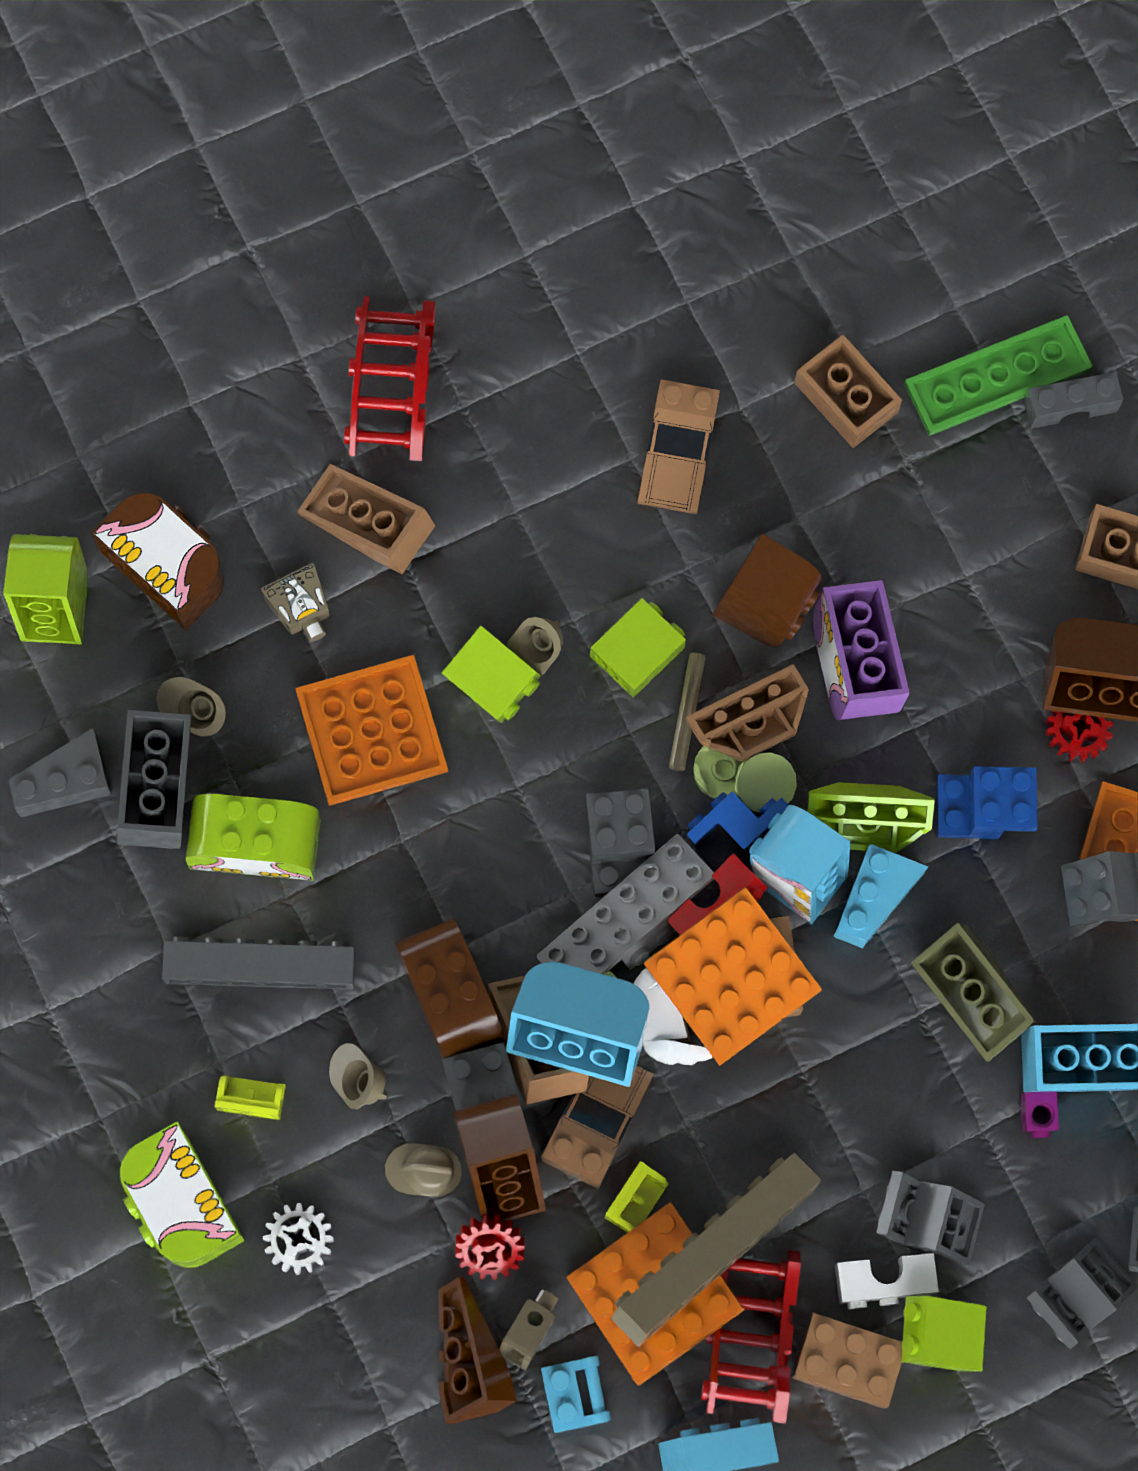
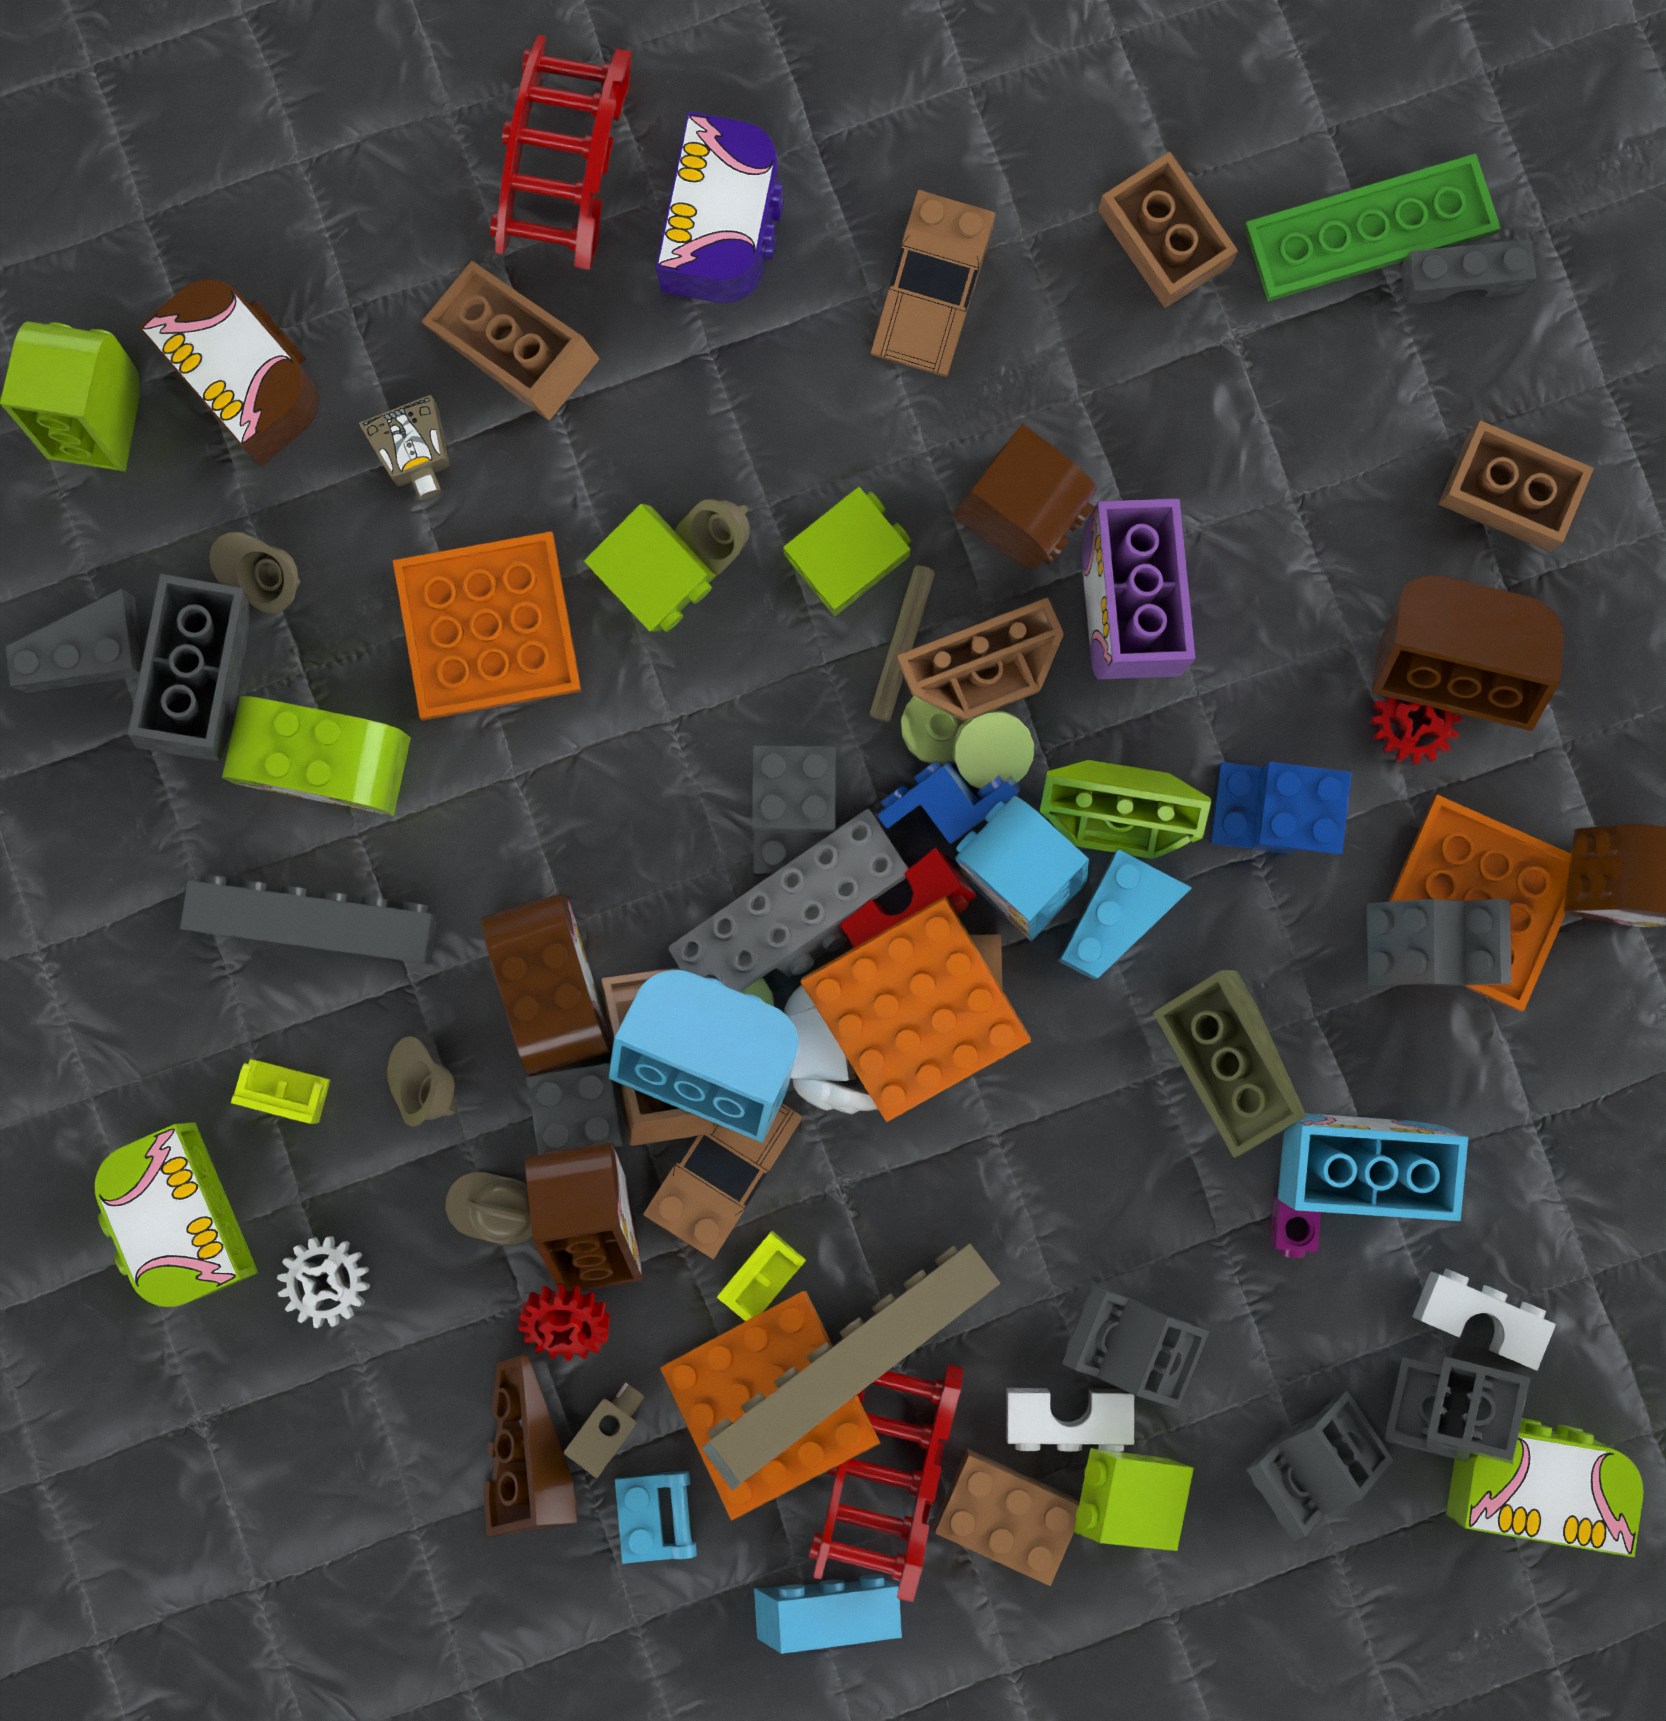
camera: 15 degrees right, 10 degrees up
none -> brick [656,111,784,303]

